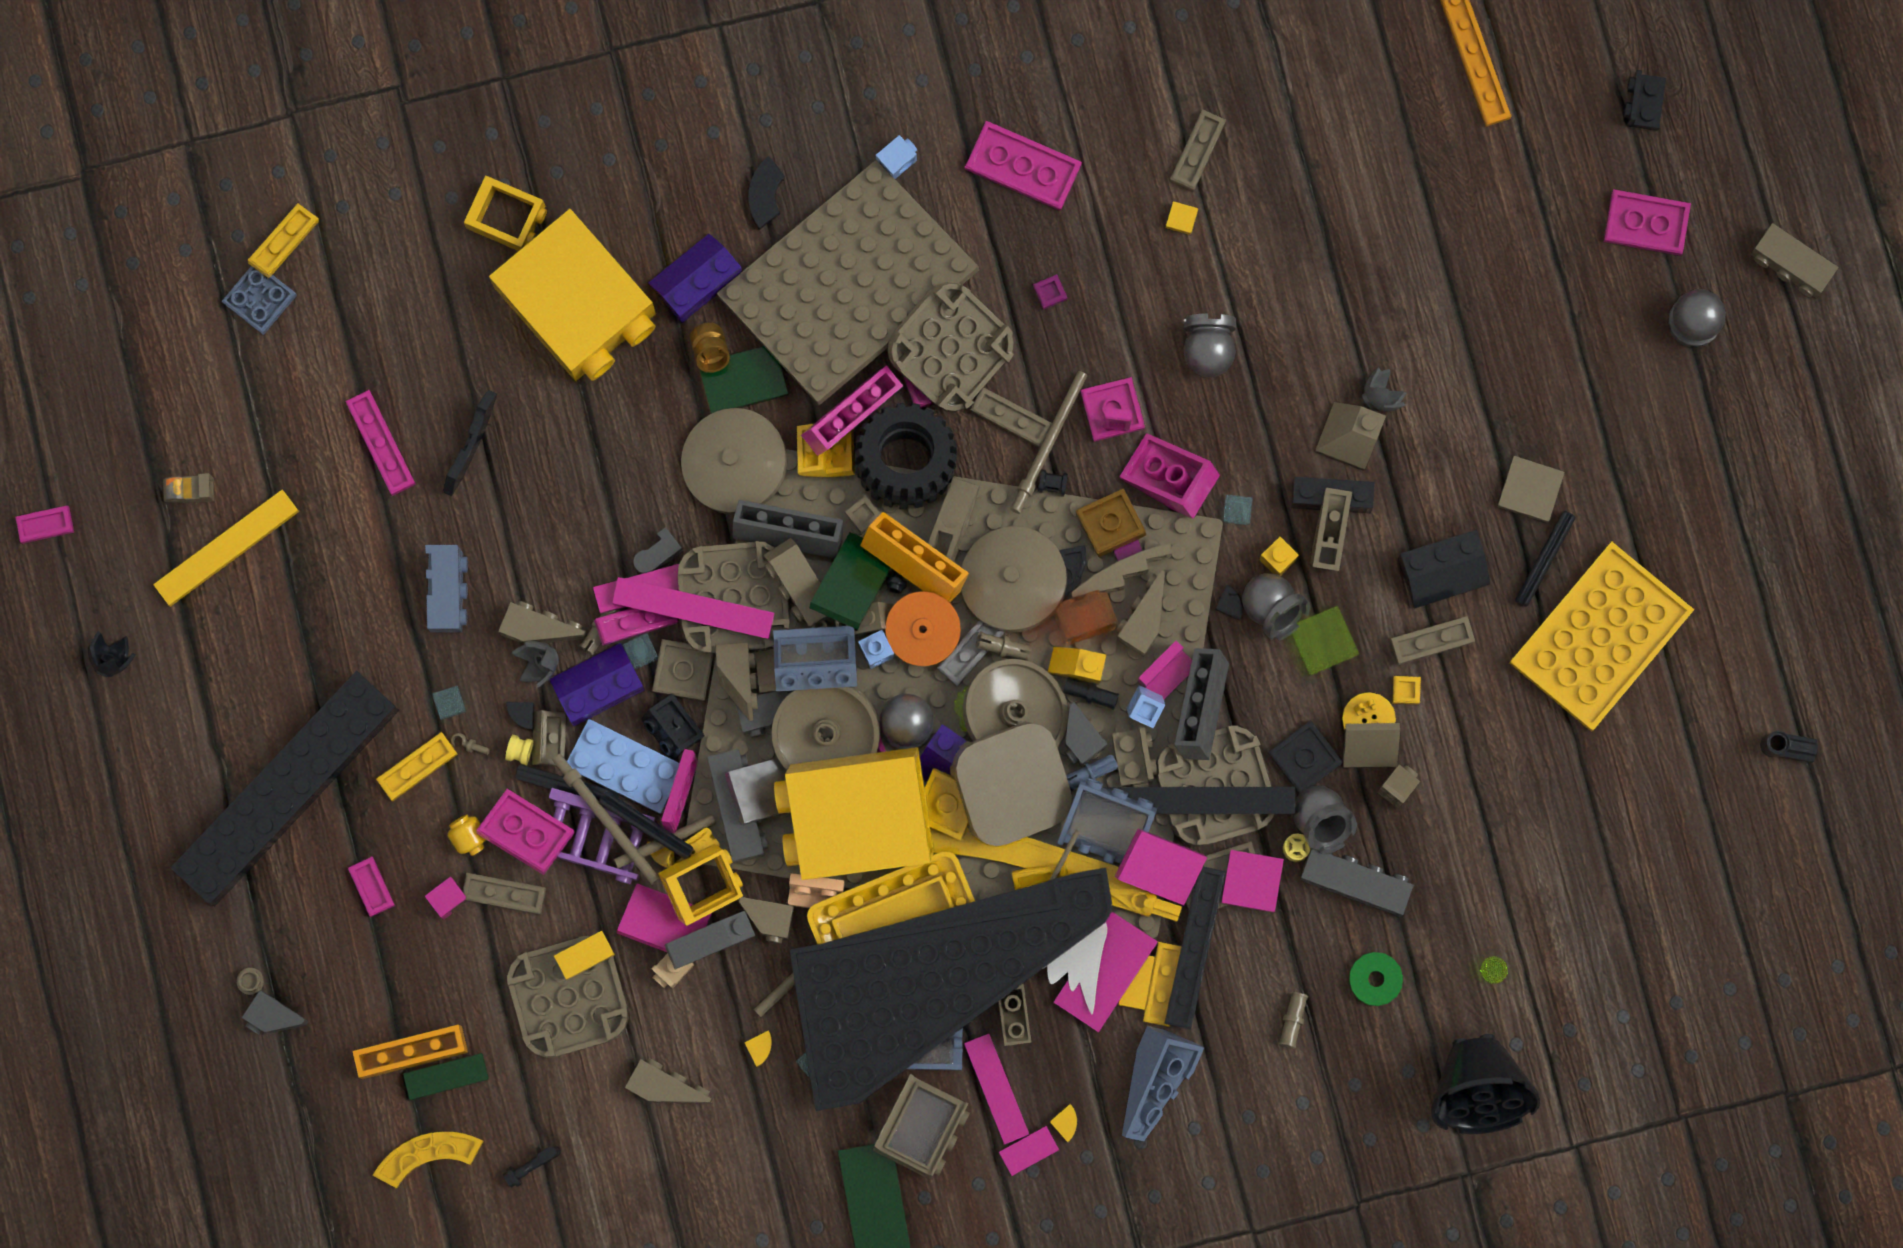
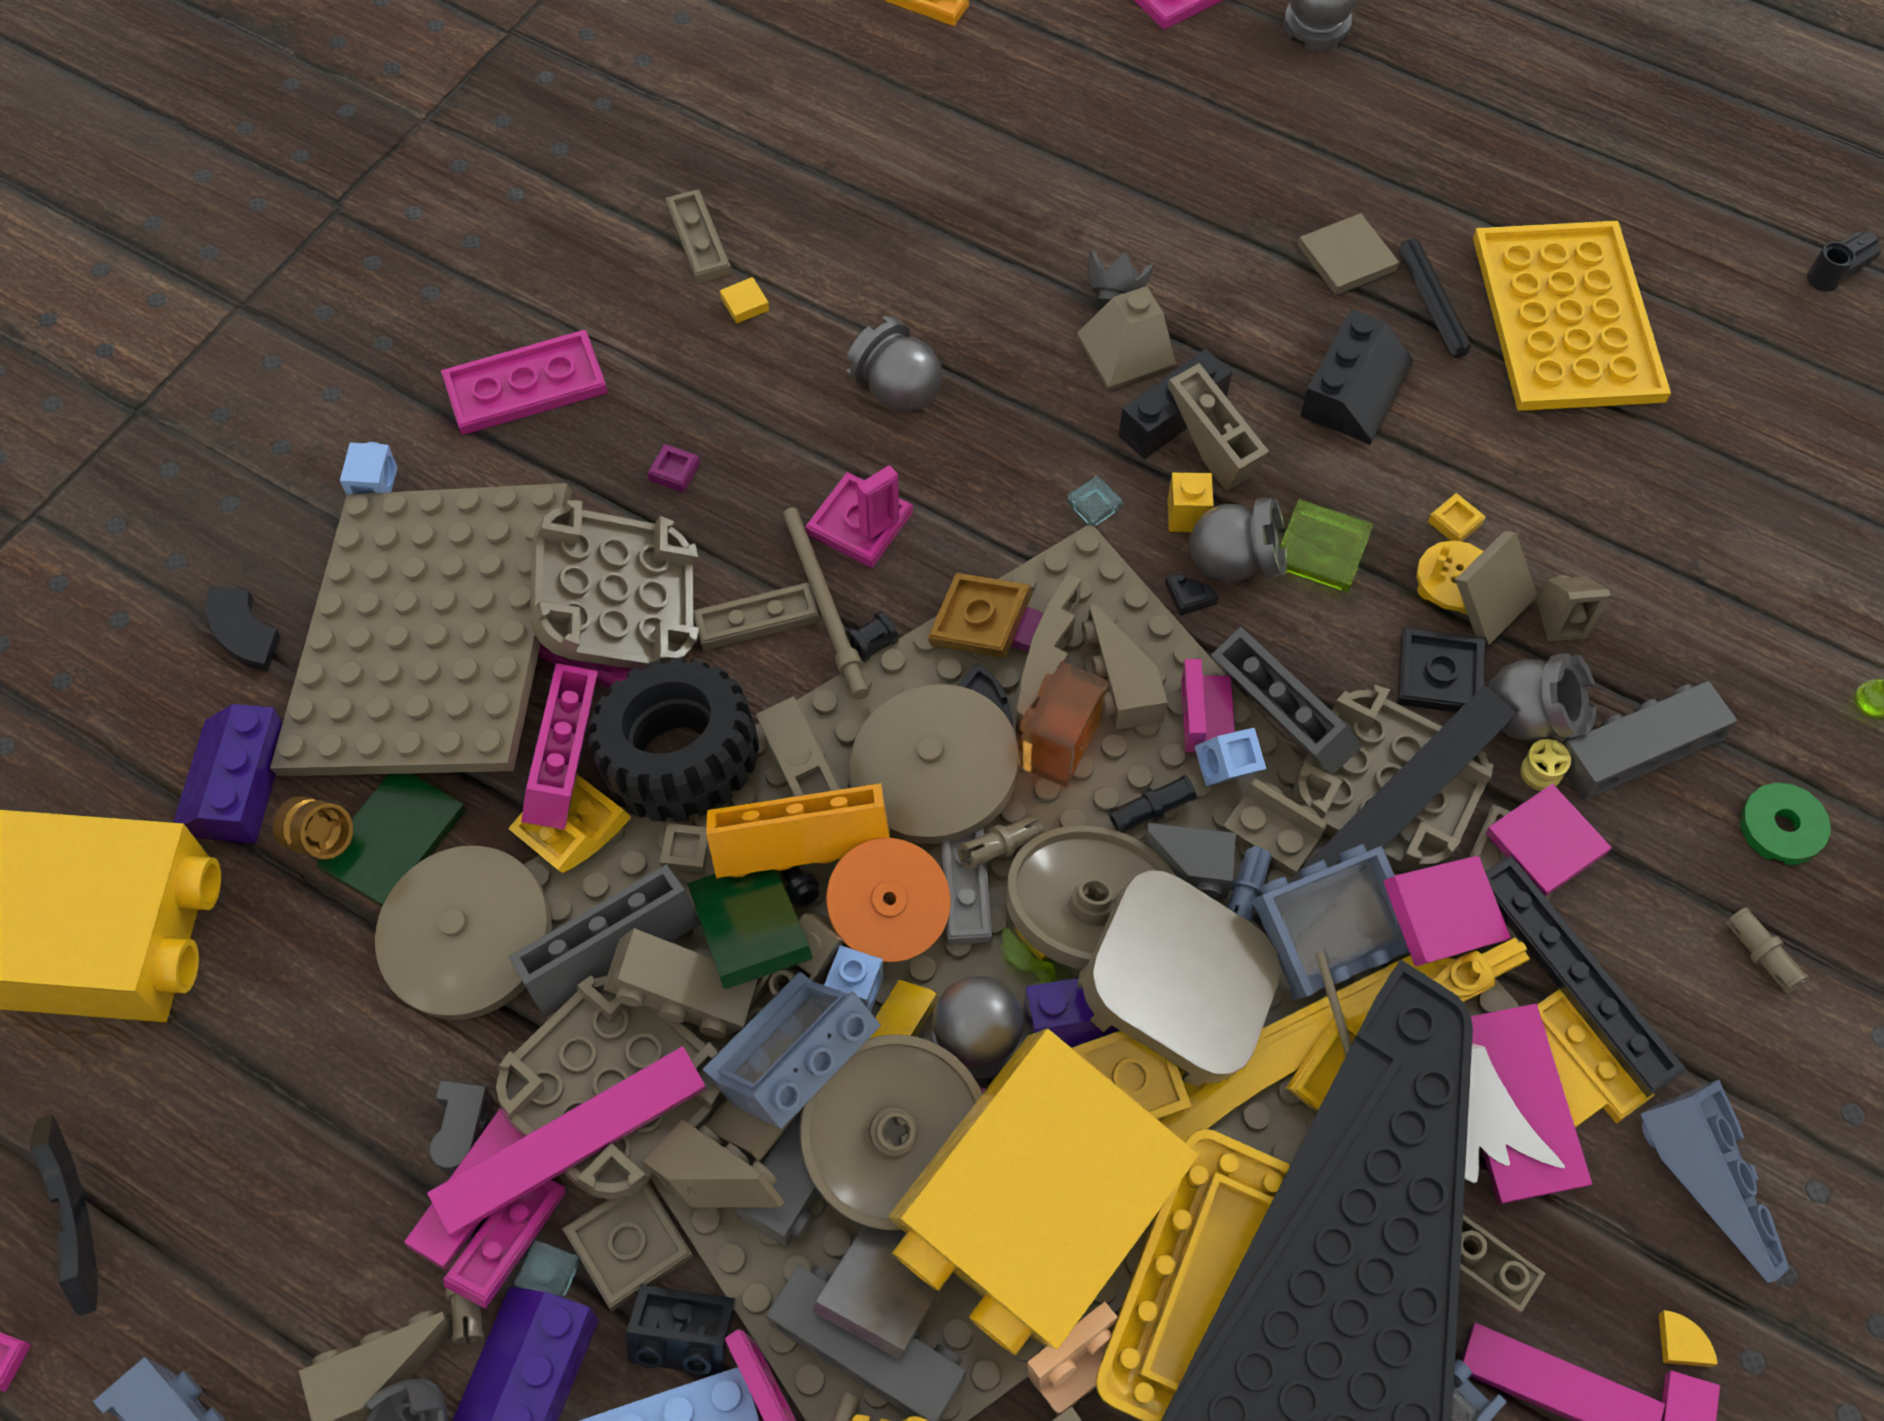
camera: 45 degrees left, 20 degrees down
yellow slope [1048,647,1106,685] -> none
dark pink slope [1120,433,1220,519] -> none
dark tan plate [1390,616,1476,665] -> none
none -> yellow slope [870,980,938,1038]

